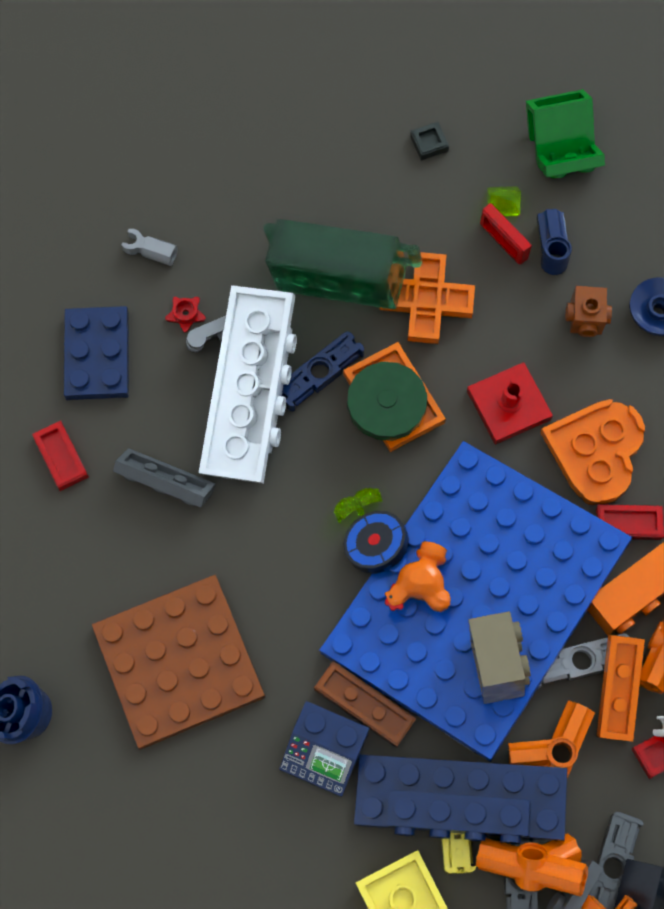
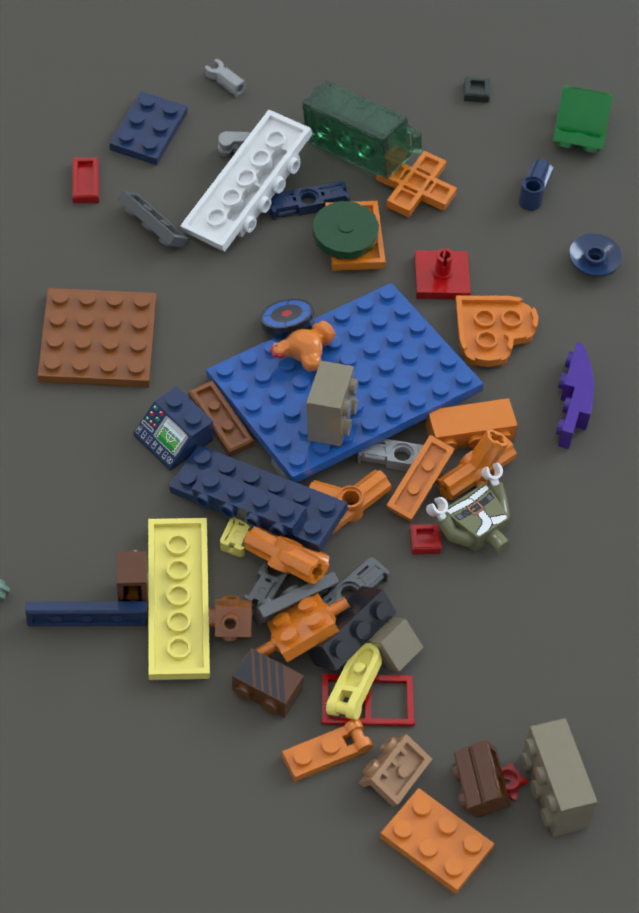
camera: 20 degrees right, 15 degrees down
red plate [165,296,206,333] -> none
clear neon green piece [334,488,383,523] -> none
red tile [480,203,532,265] -> none
clear neon green slope [487,186,521,216] -> none
dark orange brick [565,286,612,337] -> none
red tile [596,504,664,540] -> none

